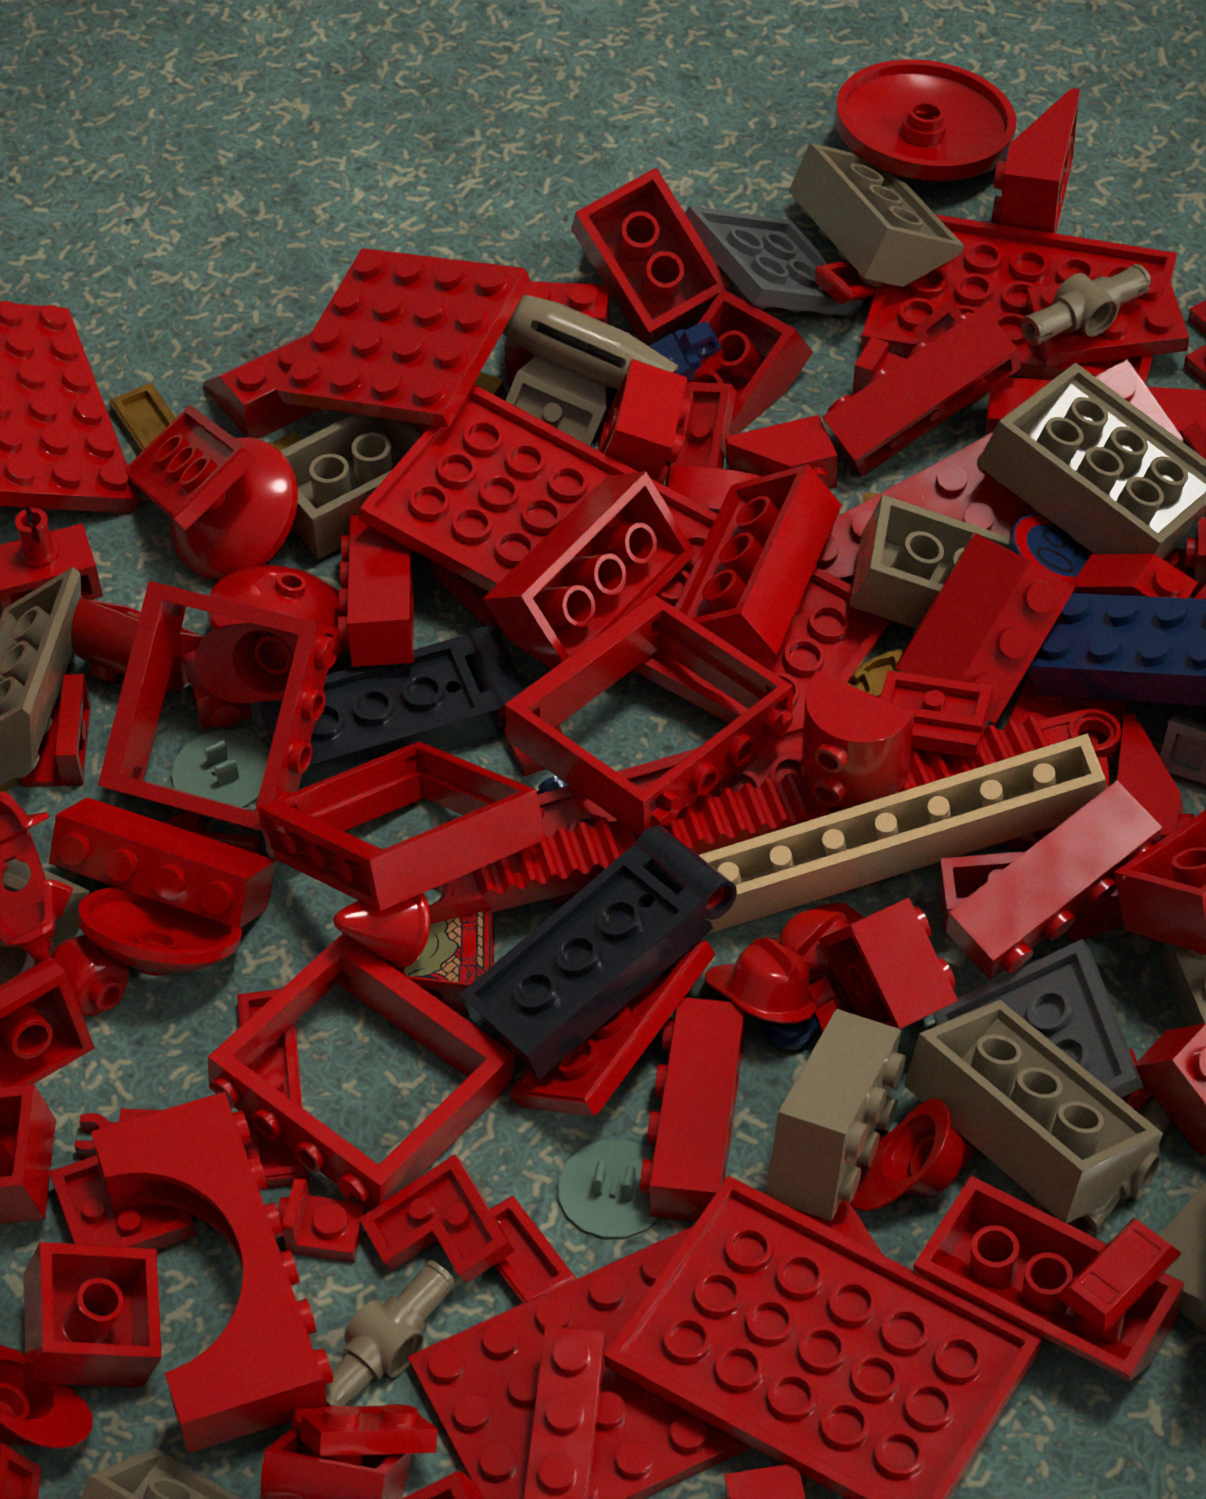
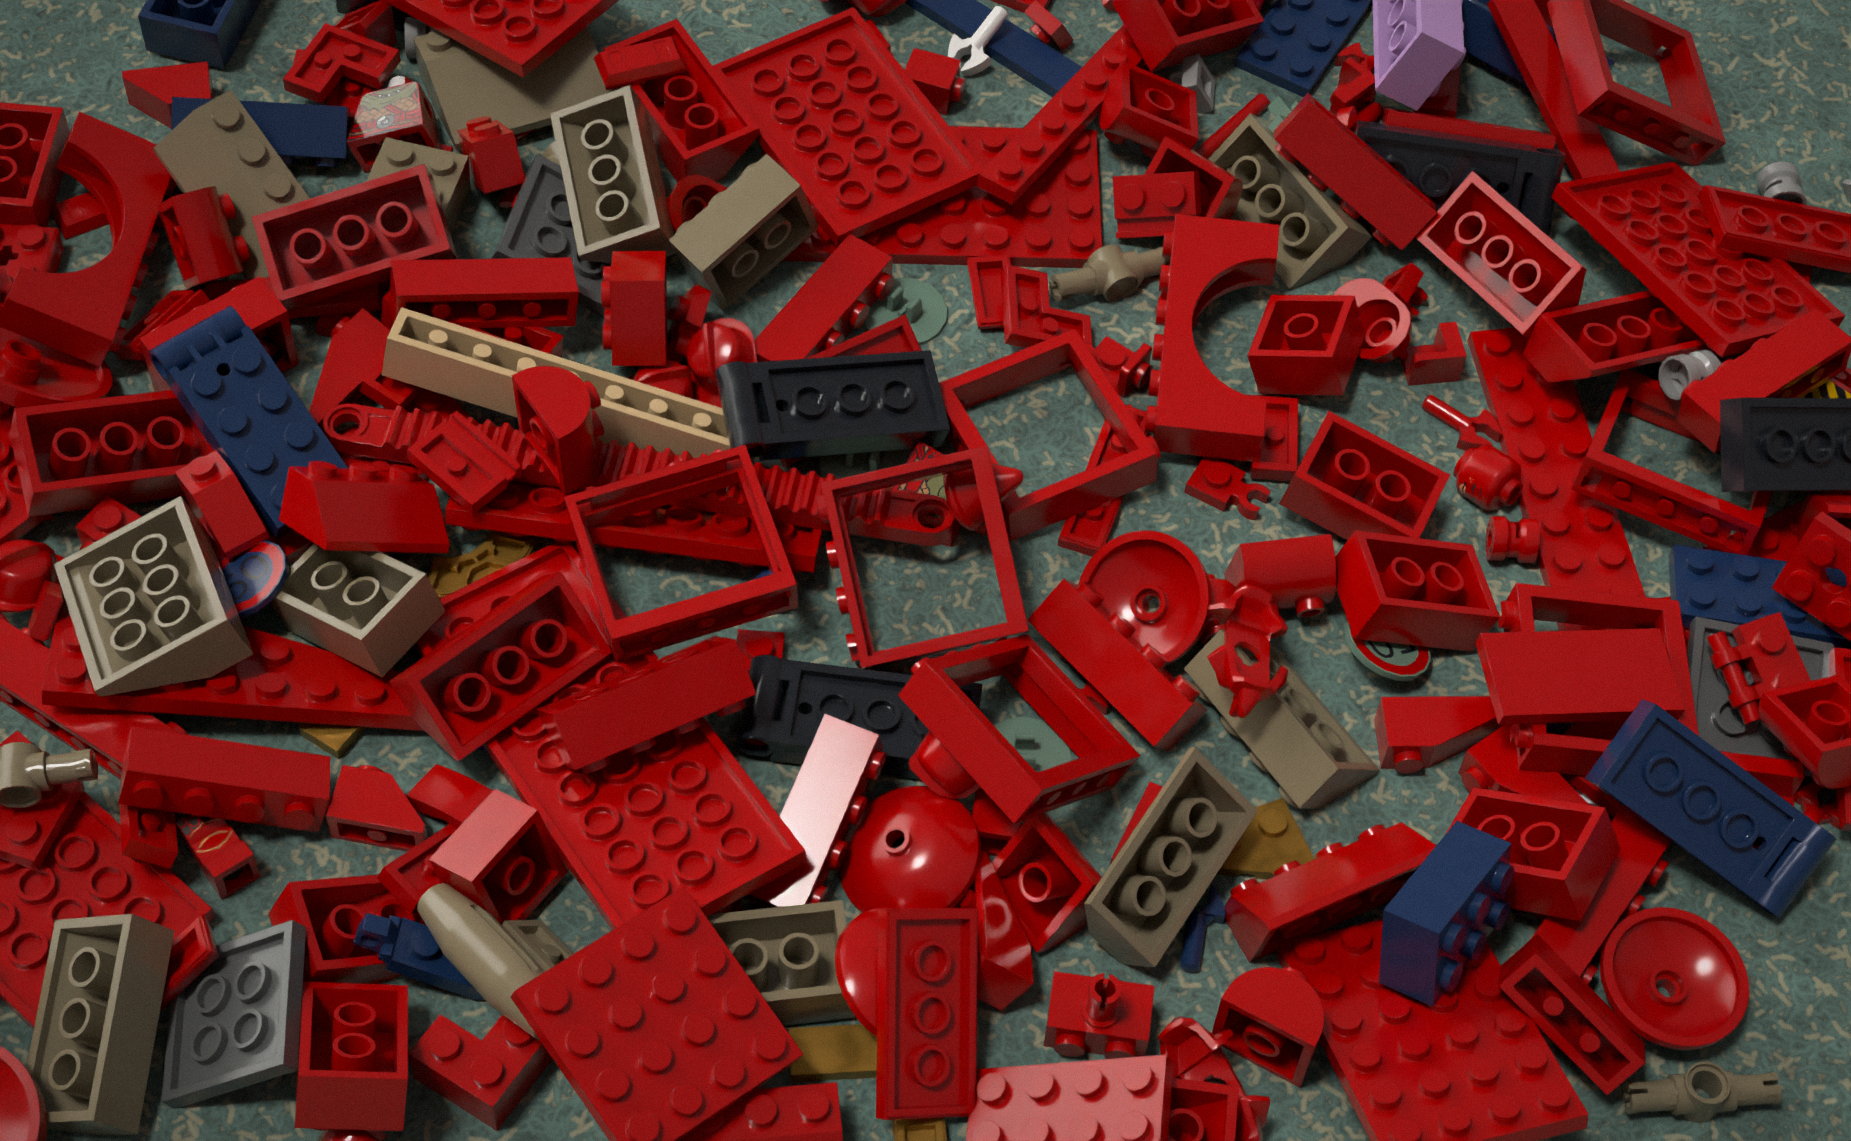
camera: 160 degrees left, 5 degrees up
none -> red slope [953,850,1034,1011]

